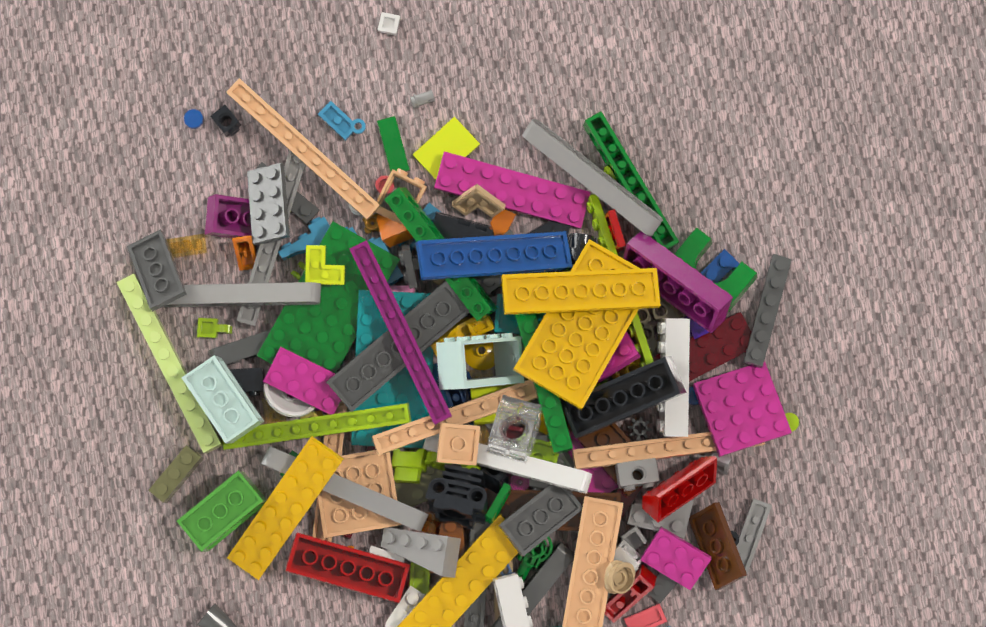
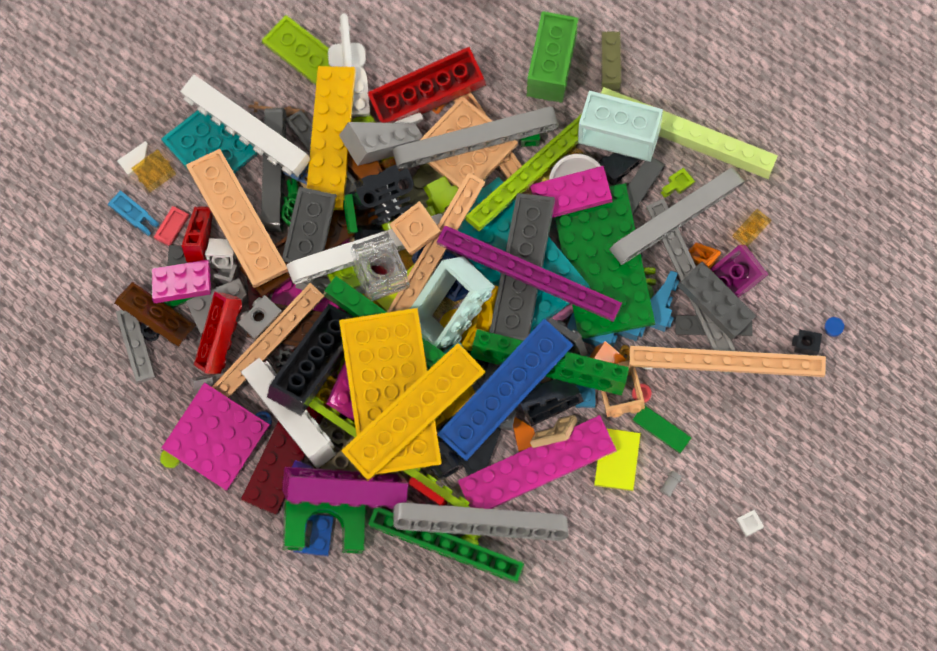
camera: 140 degrees right, 10 degrees down
dark grey plate [127,229,187,311] -> none
yellow plate [227,436,344,580] -> none
neon yellow tile [305,245,345,285] -> none
dark azure hinge [318,101,366,141] -> none
tan piece [604,560,635,594] -> none
dark grey plate [743,254,792,368] -> none

